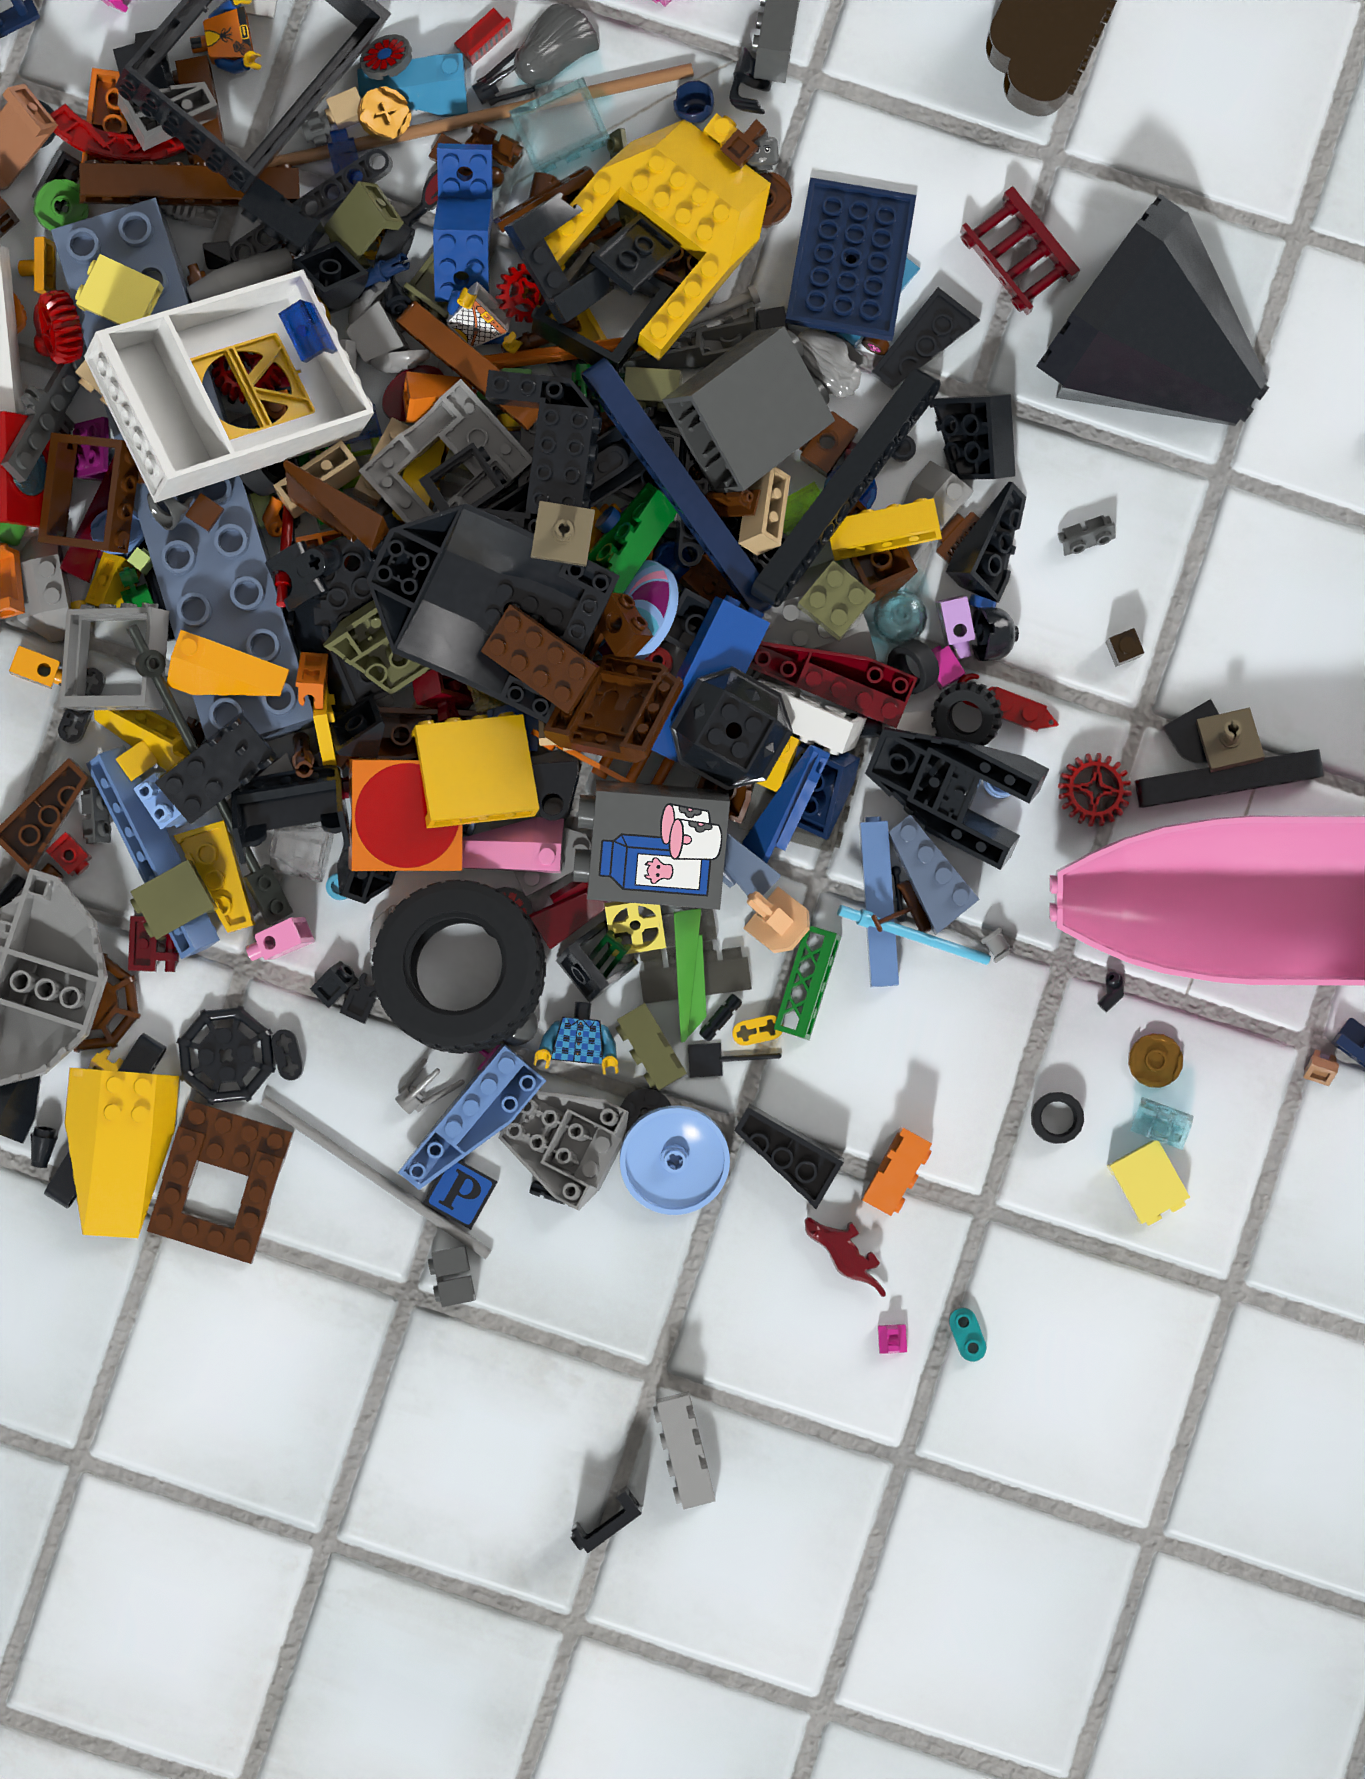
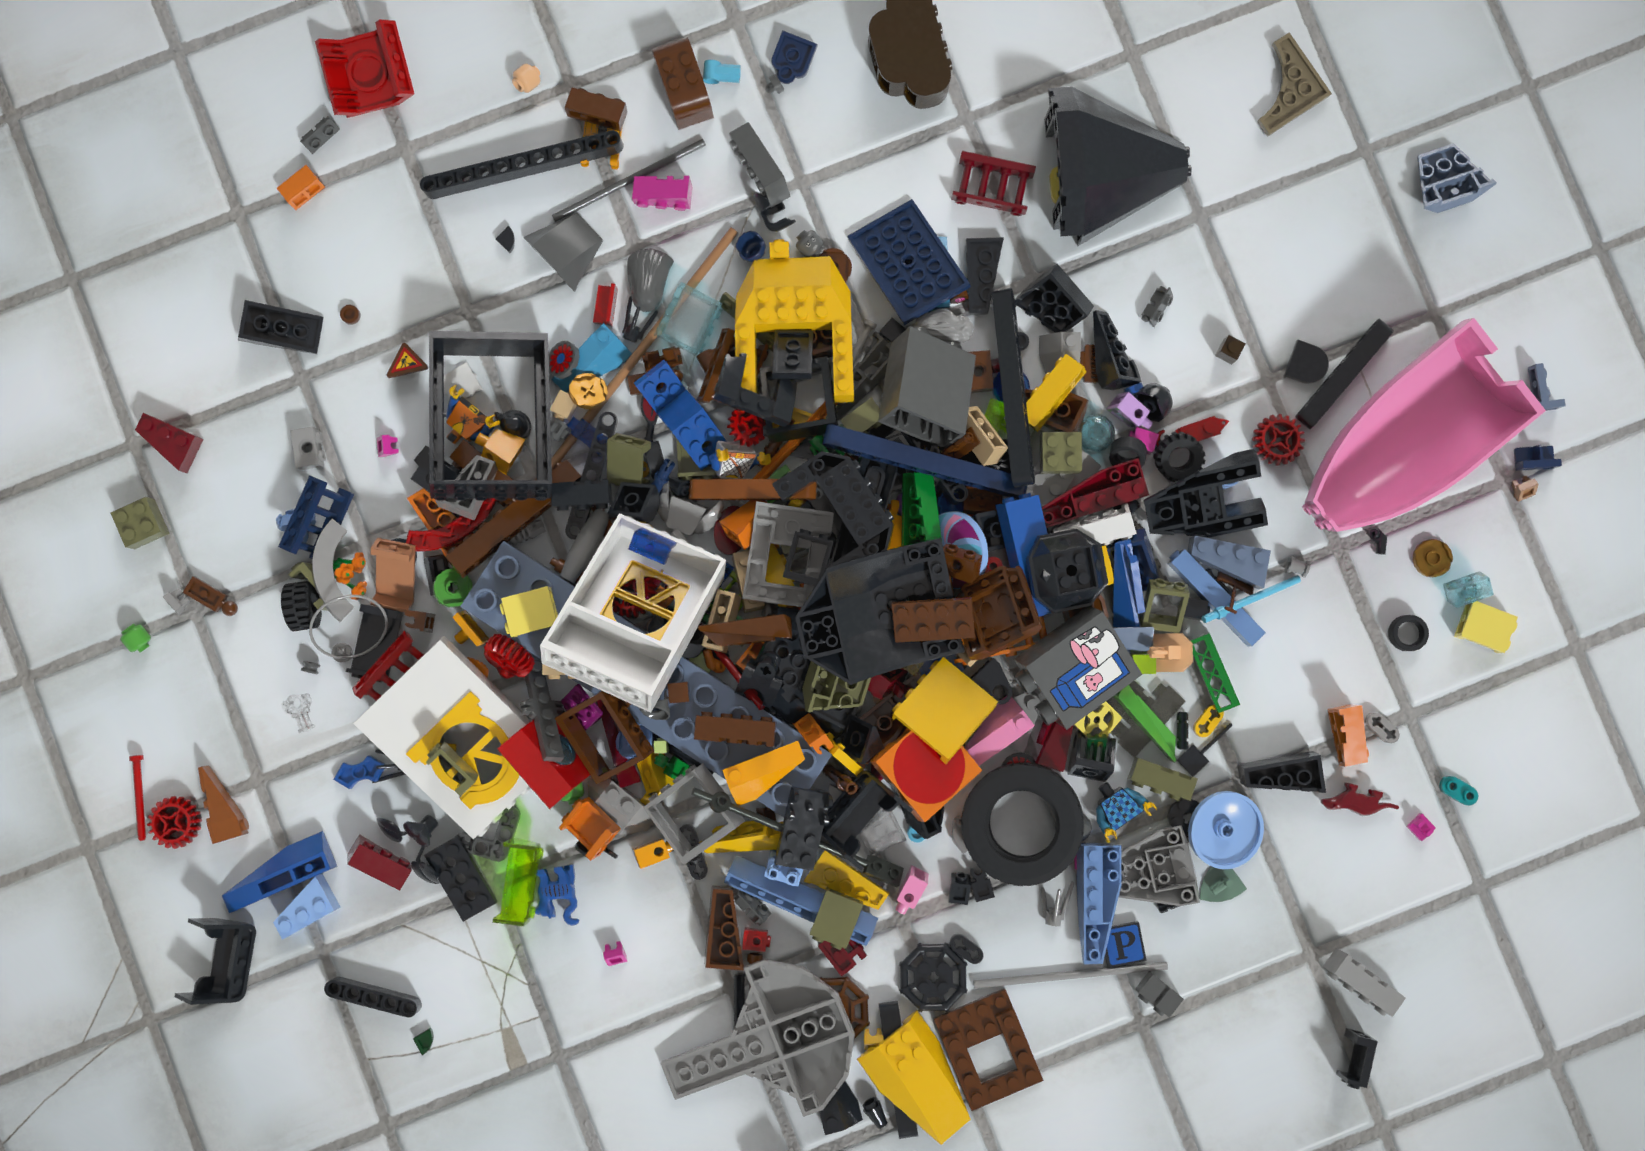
camera: 40 degrees left, 0 degrees up
yellow slope [115,741,158,781] -> none
black slope [202,241,234,270] -> none
dark tan tile [531,501,595,567] -> none
blue tile [595,506,621,533] -> none
reddish brown plate [720,119,767,169] -> none
dark tan tile [1196,707,1265,773] -> none
none -> light orange torso [475,429,525,475]
none -> black hat [494,410,532,439]
none -> reddish brown wedge [694,711,777,747]
none -> lime brick [1131,655,1156,674]
none -> olive window [1140,579,1190,633]
none -> black brick [1184,598,1210,621]
none -> sand green shield [1200,867,1247,902]
none -> light grey beam [1365,713,1400,743]

